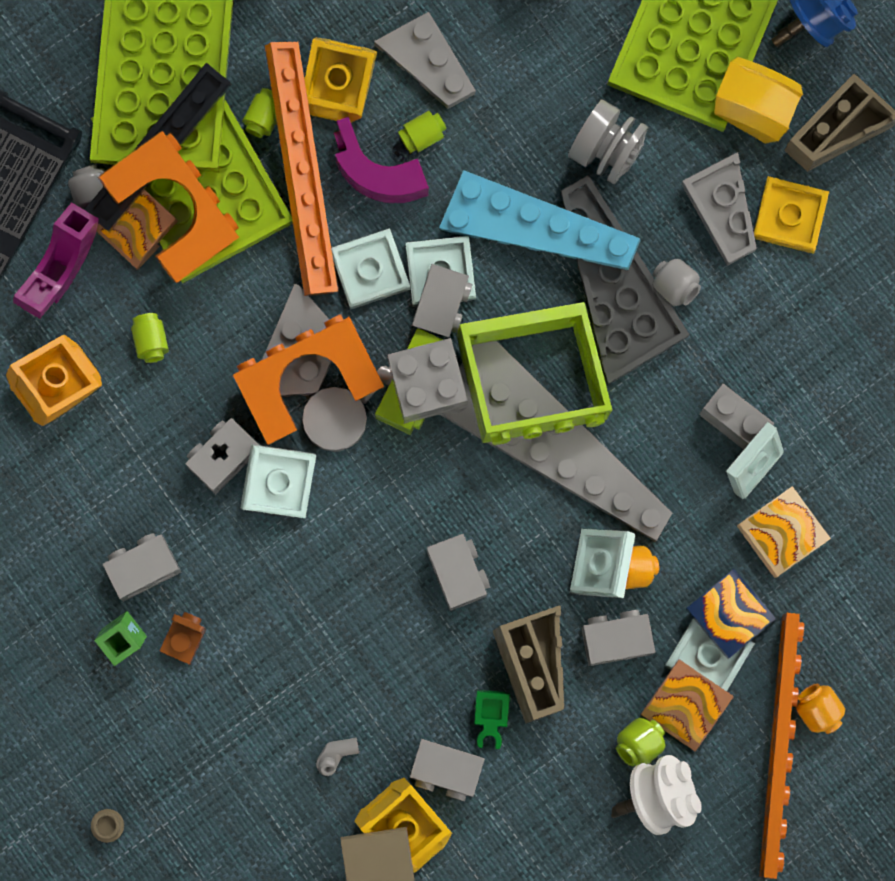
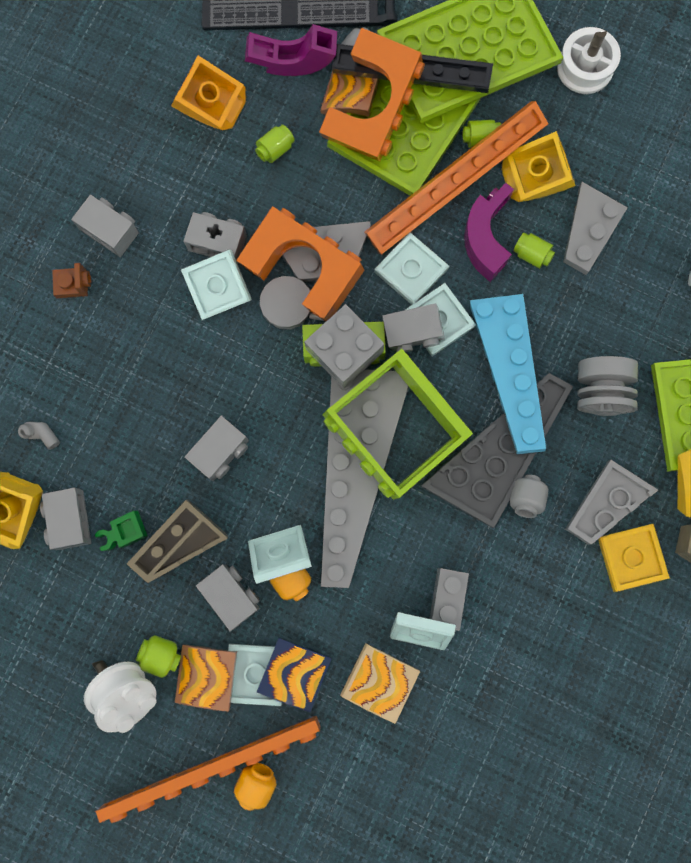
camera: 70 degrees right, 0 degrees up
bright green brick [94,611,147,666] -> none

